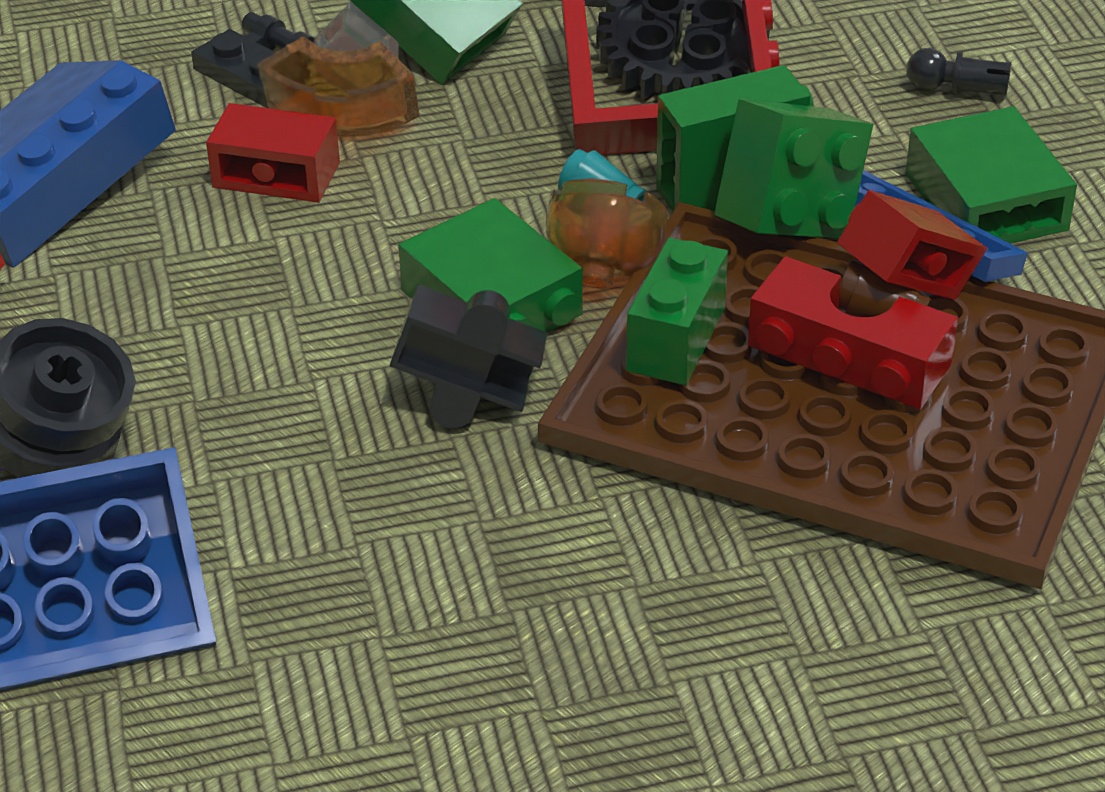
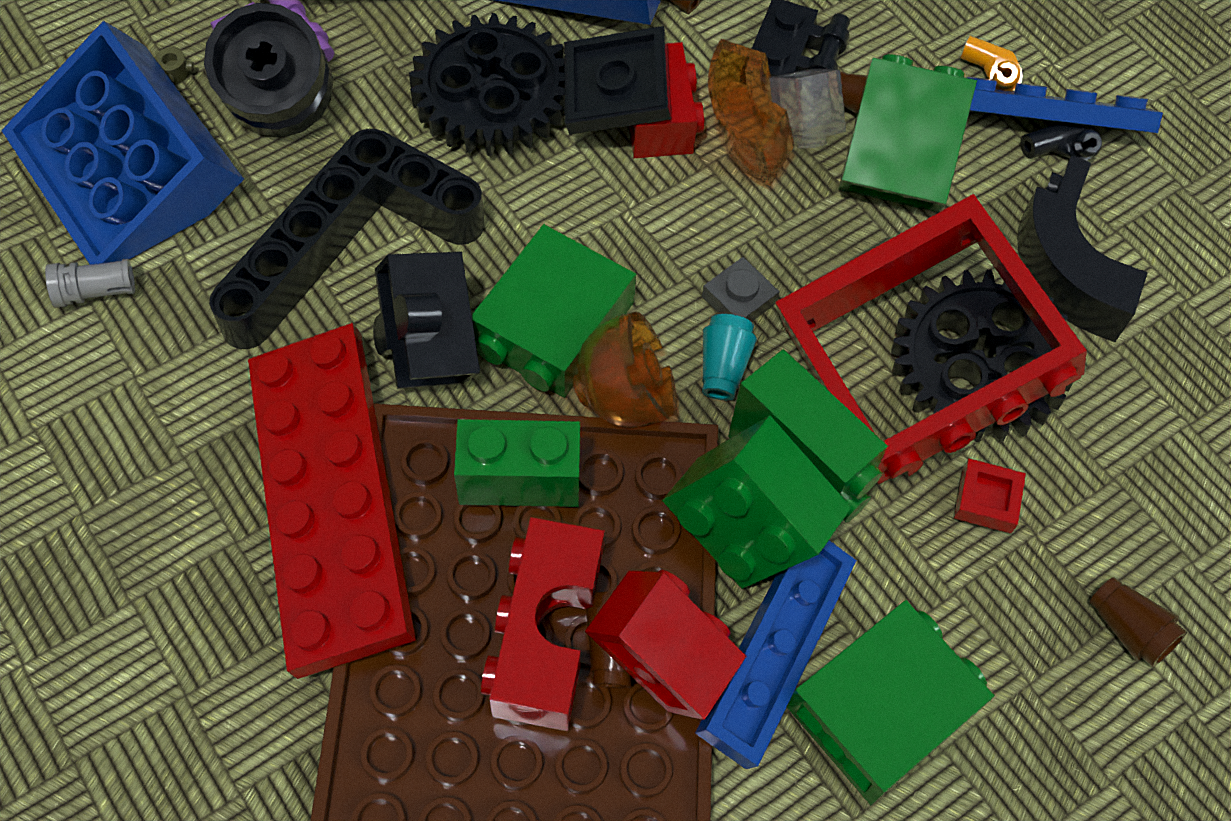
camera: 65 degrees right, 20 degrees up
black pin [906,47,1012,97] -> none
none -> light grey pin [45,259,135,308]
none -> black beam [209,129,484,349]
none -> red plate [248,323,416,679]
none -> black gear [409,13,565,156]
none -> black tile [564,26,671,135]
none -> dark grey plate [702,257,780,322]
none -> red plate [954,458,1026,534]
none -> reddish brown cone [1089,577,1187,667]

